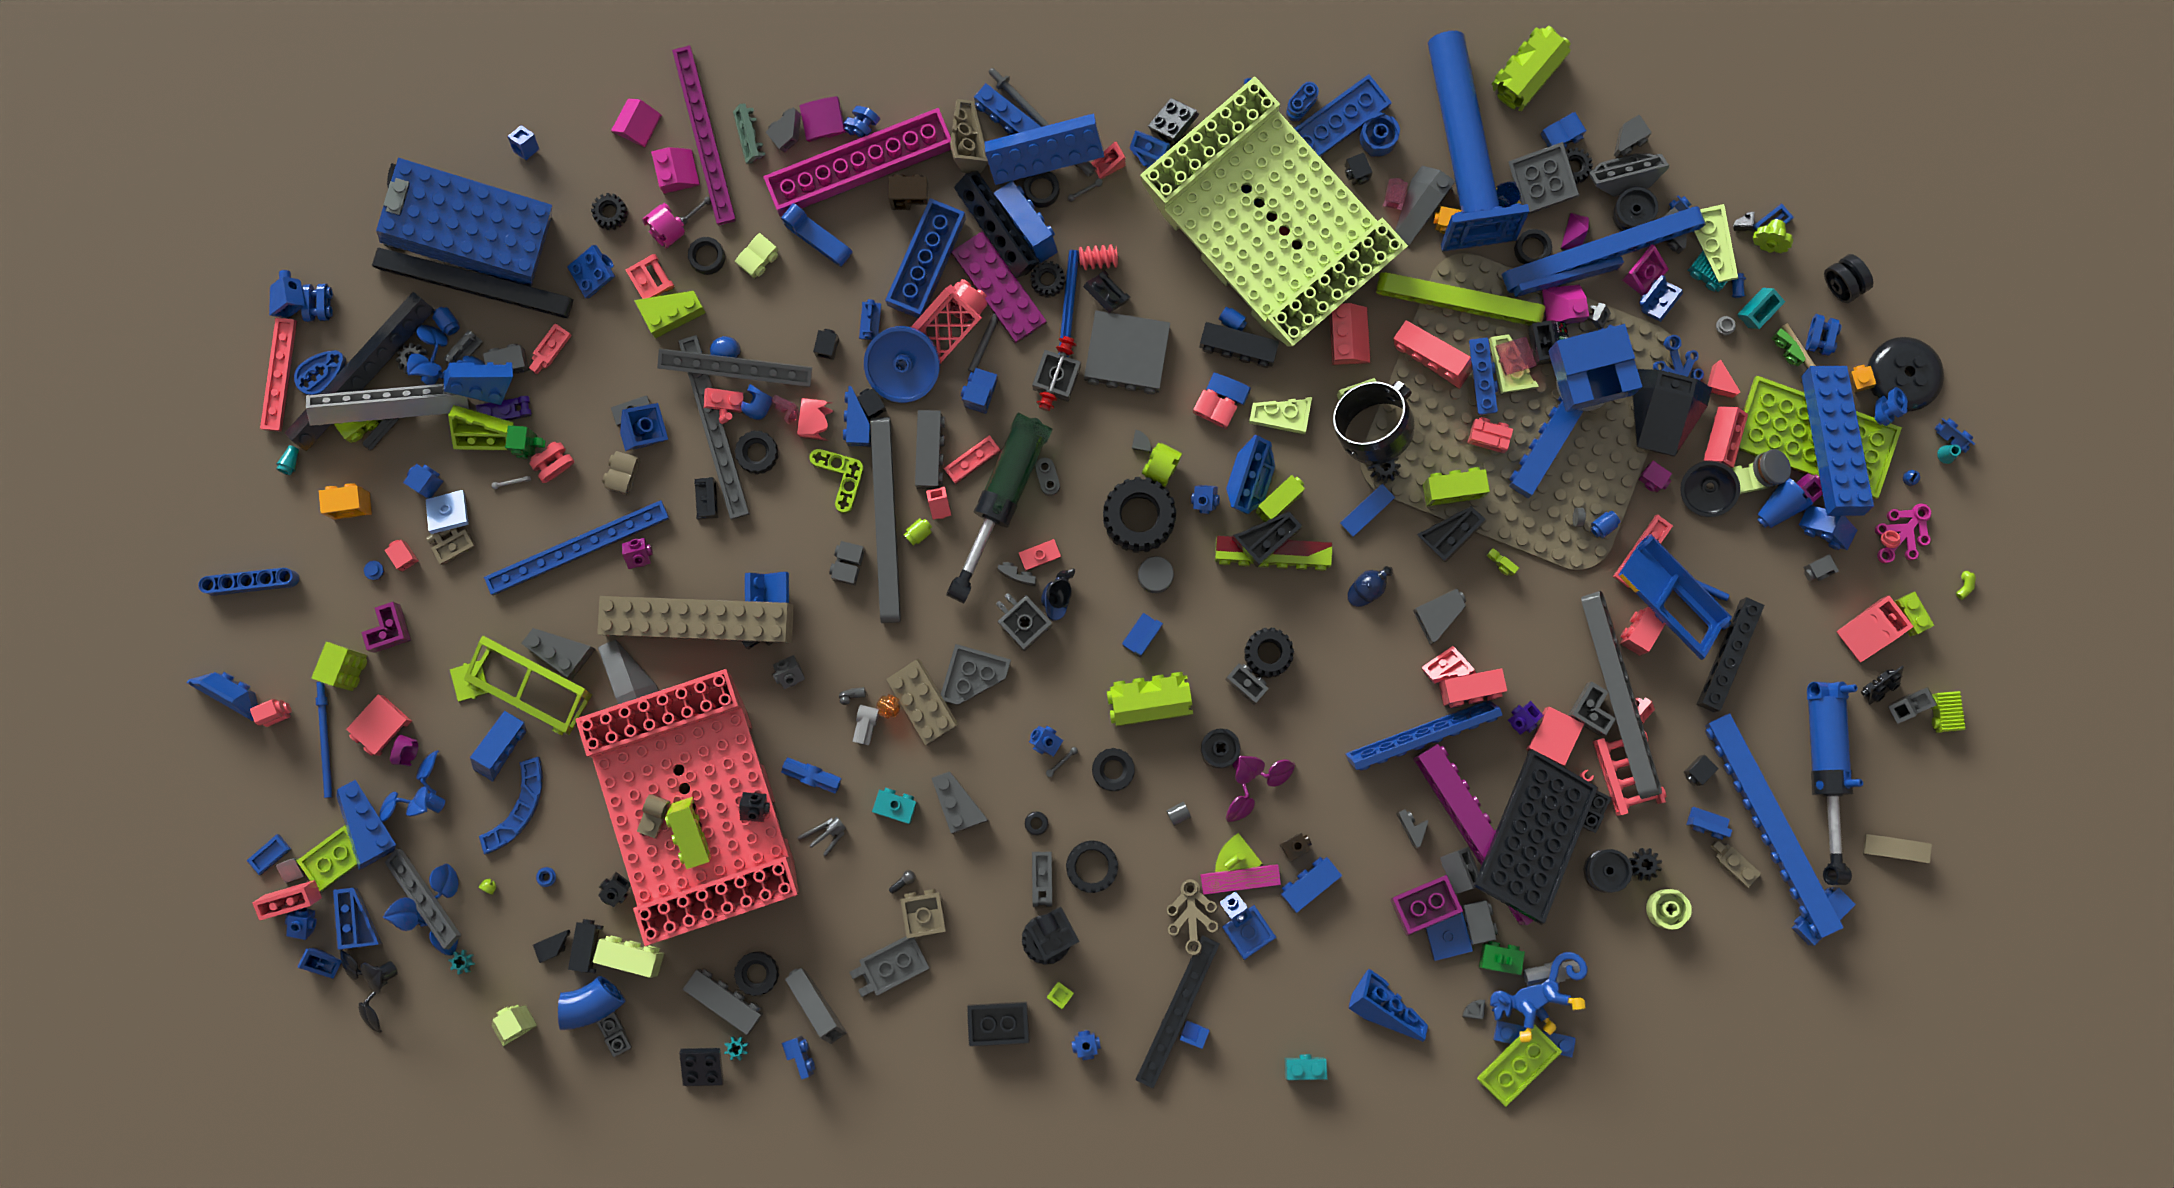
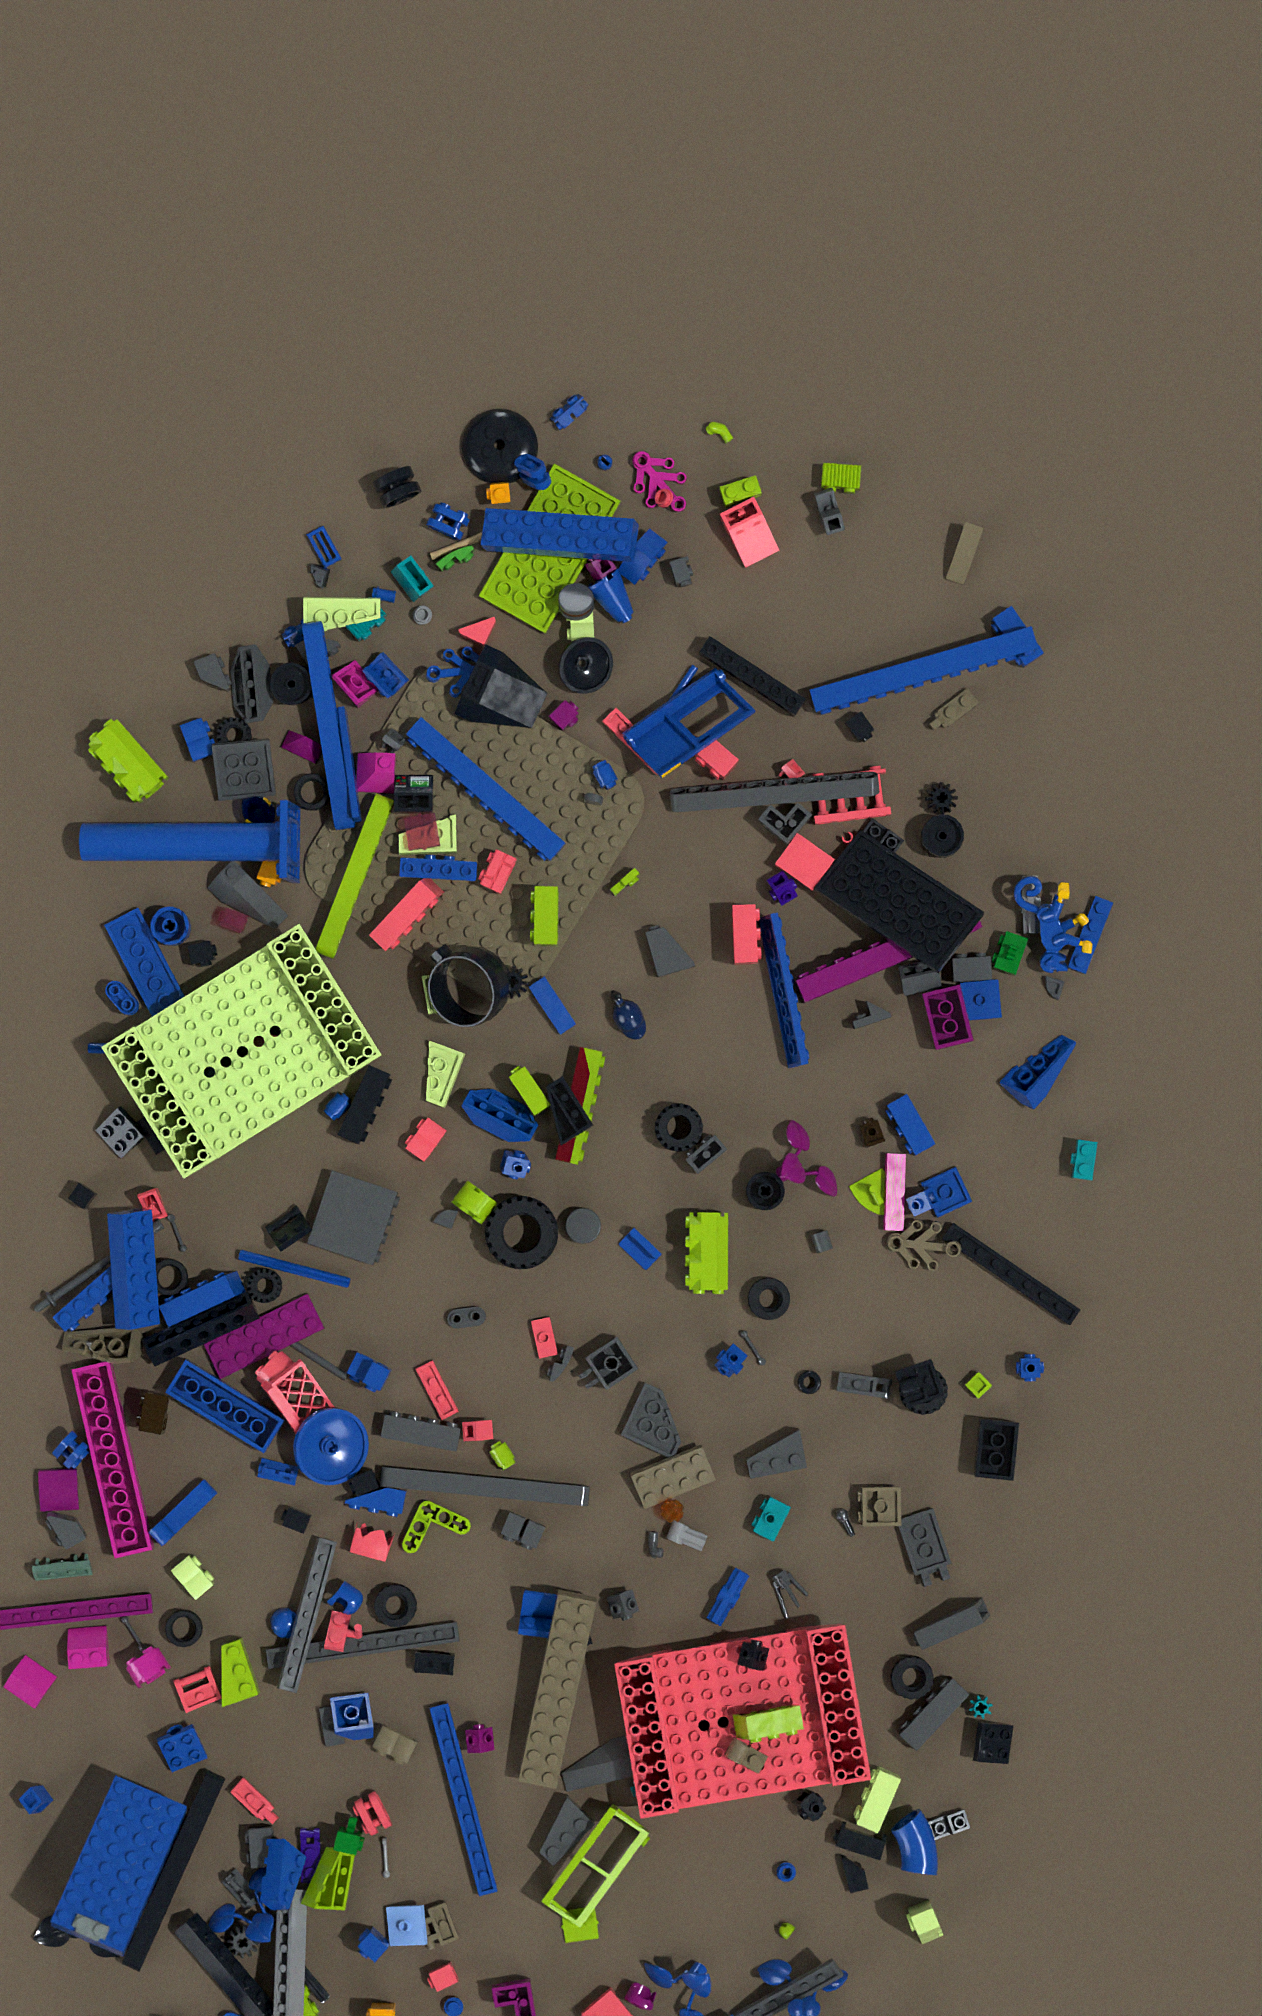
camera: 80 degrees left, 5 degrees up
blue brick [432,307,460,336] -> none
teal gear [449,950,475,975] -> none
blue wedge [470,711,526,781] -> none
blue tile [479,757,543,855] -> none
black tyre [591,193,628,230] -> none
clear pink bracket [772,395,799,424] -> none
blue plate [782,1036,816,1080] -> none
clear green piece [946,412,1053,604] -> none
dark grey brick [1032,336,1081,411] -> none
black hair [1041,568,1075,621] -> none
black tyre [1066,840,1118,893] -> none
coral piece [1079,244,1118,271] -> none
blue wing [1129,131,1171,168] -> none
blue panel [1179,1021,1210,1049] -> none
blue slope [1206,373,1251,405] -> none
coral slope [1329,303,1370,365] -> none
black wedge [1417,506,1486,562] -> none
wing [1422,646,1476,684] -> none
lime tile [1477,1024,1562,1107] -> none
blue piece [1548,324,1642,412] -> none
yellowish green brick [1646,889,1692,929] -> none
blue bracket [1686,807,1732,840] -> none
coral brick [1704,407,1748,468] -> none
lime plant [1753,219,1793,253] -> none
blue piece [1807,681,1863,885] -> none
black hinge [1861,666,1904,705] -> none
teal cone [1937,445,1961,464] -> none
none -> black brick [68,1183,97,1209]

